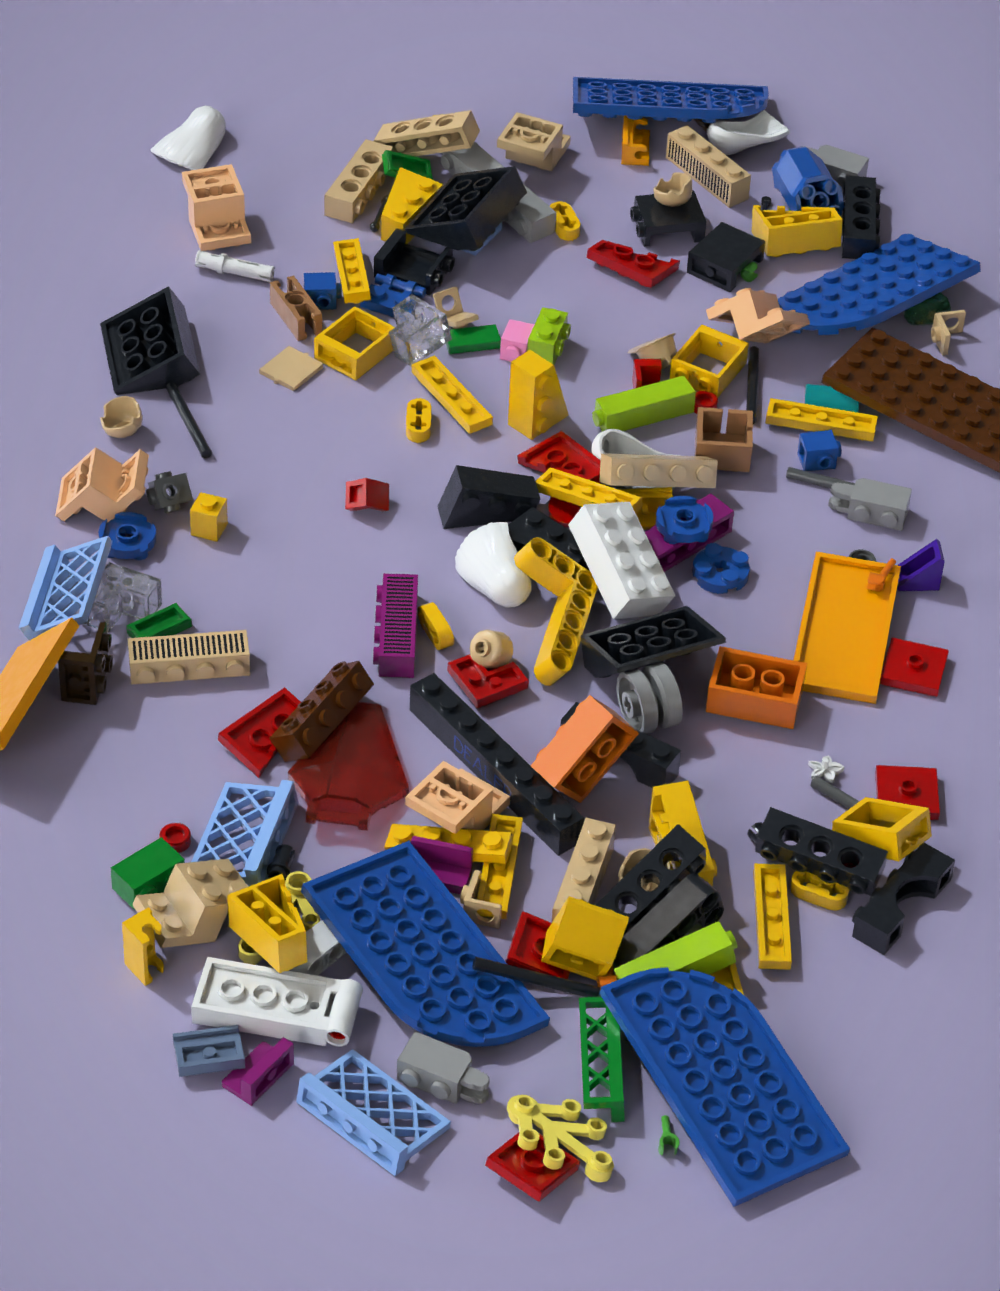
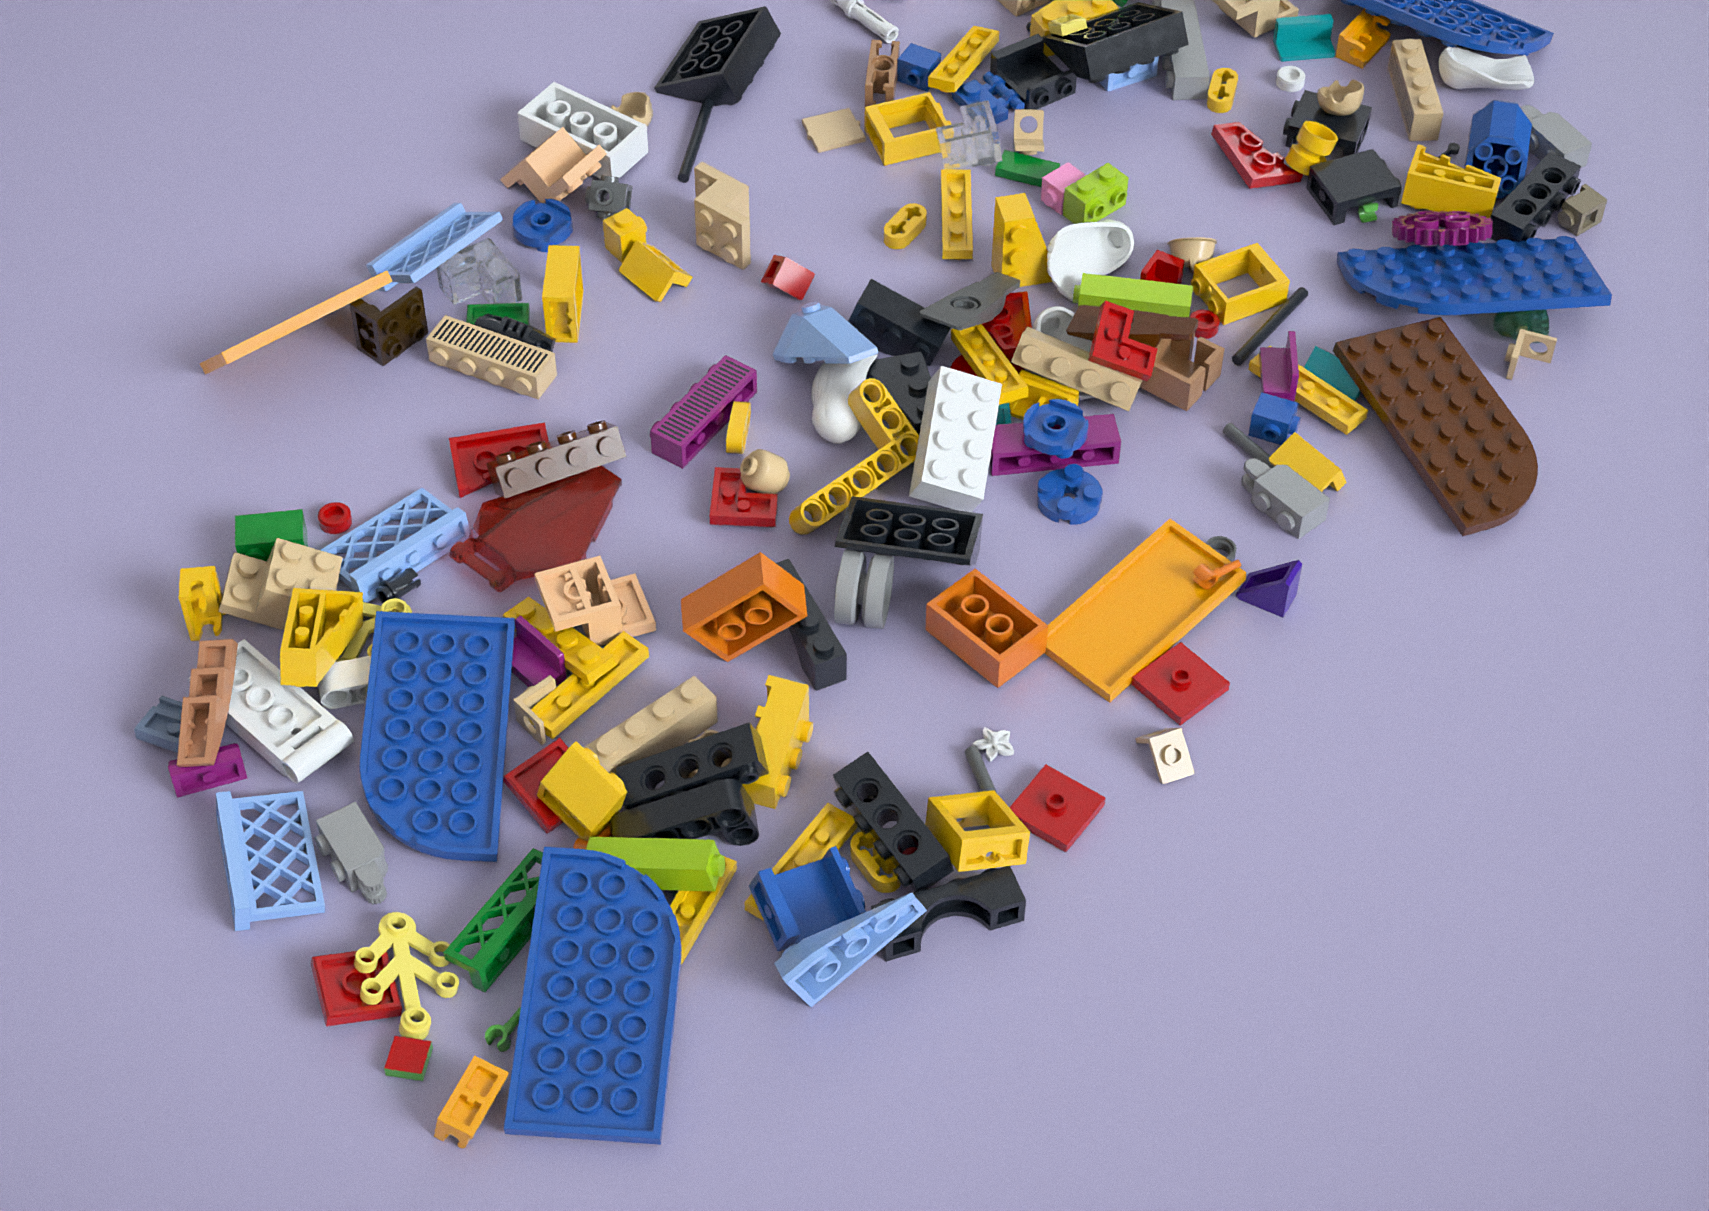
camera: 35 degrees right, 5 degrees up
black brick [409,673,584,856] -> none
black bar [472,957,600,997] -> none
light nougat bracket [706,288,810,343] -> none
none -> nougat slope [177,639,238,767]
none -> red tile [384,1036,433,1081]
none -> light orange hinge [434,1055,509,1148]
none -> black hinge [474,313,556,352]
none -> white brick [517,82,648,179]
none -> yellow window [542,245,584,343]
none -> yellow panel [619,240,693,302]
none -> tan bracket [694,161,751,270]
none -> blue panel [748,846,866,952]
none -> light blue wedge [773,302,878,364]
none -> light blue wedge [774,892,927,1007]
none -> dark grey piece [919,272,1020,330]
none -> white hair [1047,219,1134,302]
none -> light yellow tile [1048,14,1087,36]
none -> reddish brown piece [1066,305,1198,348]
none -> red plate [1088,300,1158,381]
none -> bracket [1135,728,1194,784]
none -> magenta panel [1259,331,1299,401]
none -> yellow panel [1269,432,1347,492]
none -> teal panel [1273,14,1335,62]
none -> white tile [1276,66,1305,92]
none -> yellow wheel [1285,121,1338,176]
none -> magenta gear [1392,211,1493,246]
none -> dark tan brick [1558,184,1607,237]

